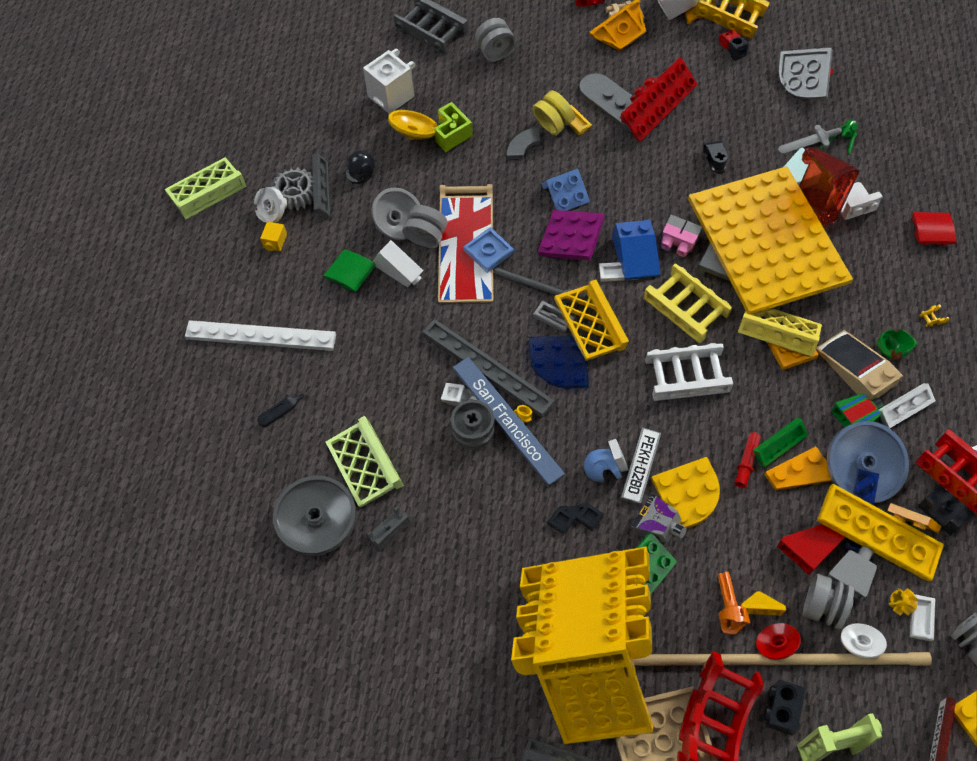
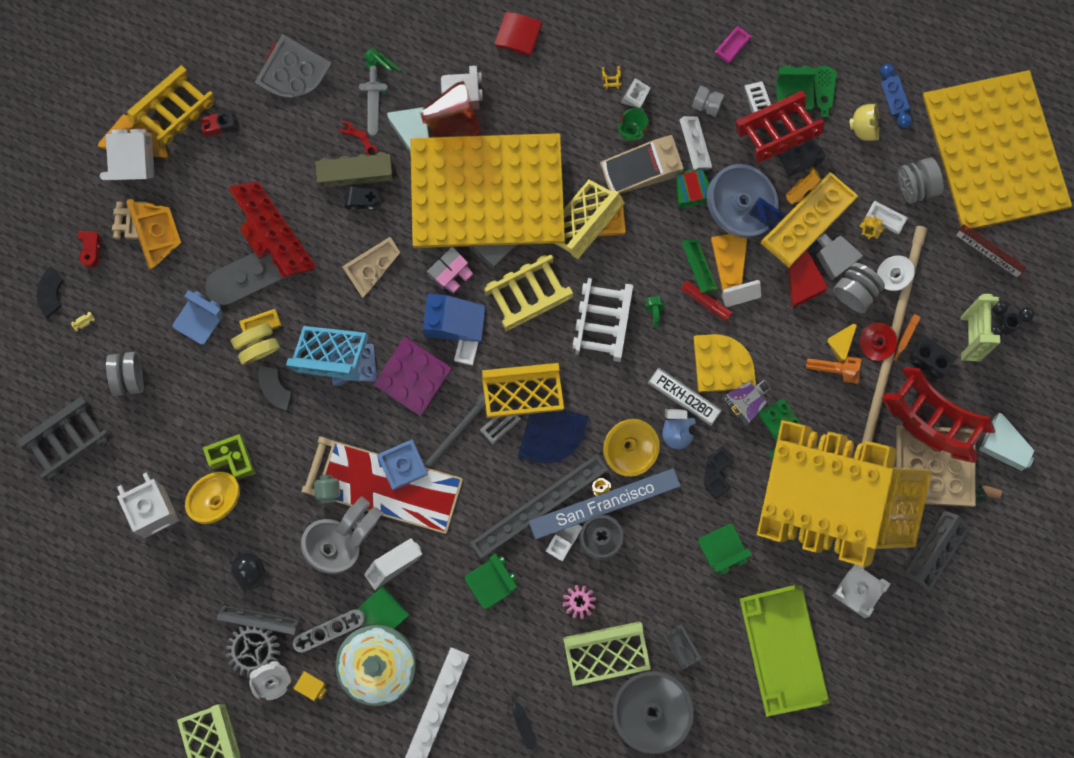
camera: 75 degrees left, 15 degrees up
none -> light yellow piece [71,312,95,332]
none -> medium blue bracket [173,290,224,345]
none -> medium azure fence [286,326,369,380]
none -> light grey beam [293,609,366,653]
none -> sand green head [314,475,340,503]
none -> olive brick [315,152,393,188]
none -> dish [336,625,416,706]
none -> red piece [339,121,378,156]
none -> tan wing [342,237,400,298]
none -> green bracket [465,554,518,609]
none -> bright pink gear [563,585,596,619]
none -> yellow dish [603,419,660,476]
none -> white slope [621,78,650,108]
none -> green piece [645,296,665,327]
none -> light grey wheel [692,85,725,117]
none -> green bracket [698,524,752,575]
none -> white slope [721,280,761,307]
none -> lime slope [740,585,830,717]
none -> white panel [832,564,890,618]
none -> orange piece [893,314,920,361]

